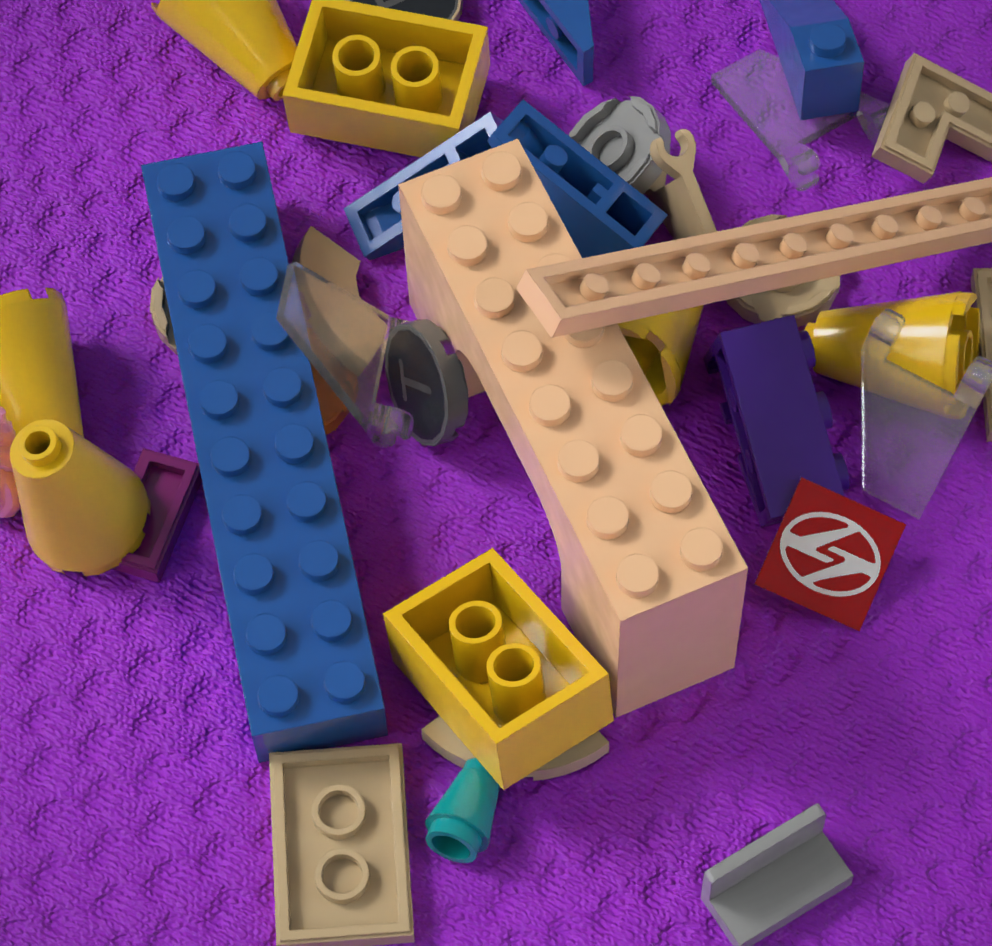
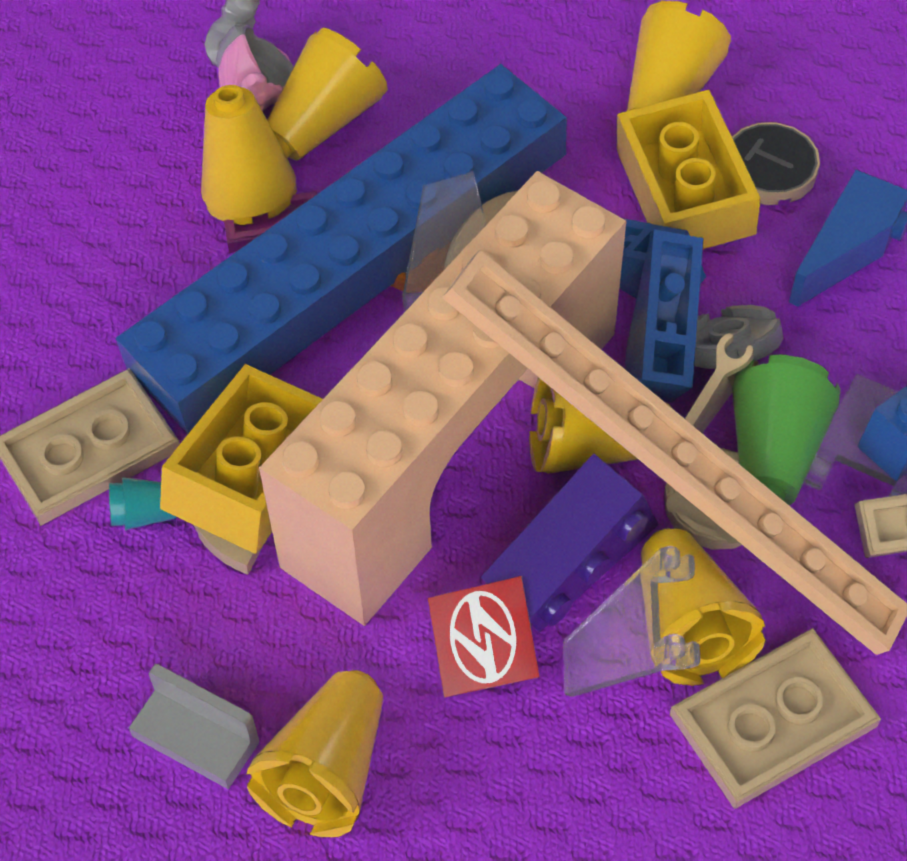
camera: 60 degrees right, 5 degrees down
none -> yellow cone [246,670,384,837]
none -> bright green cone [732,354,841,505]

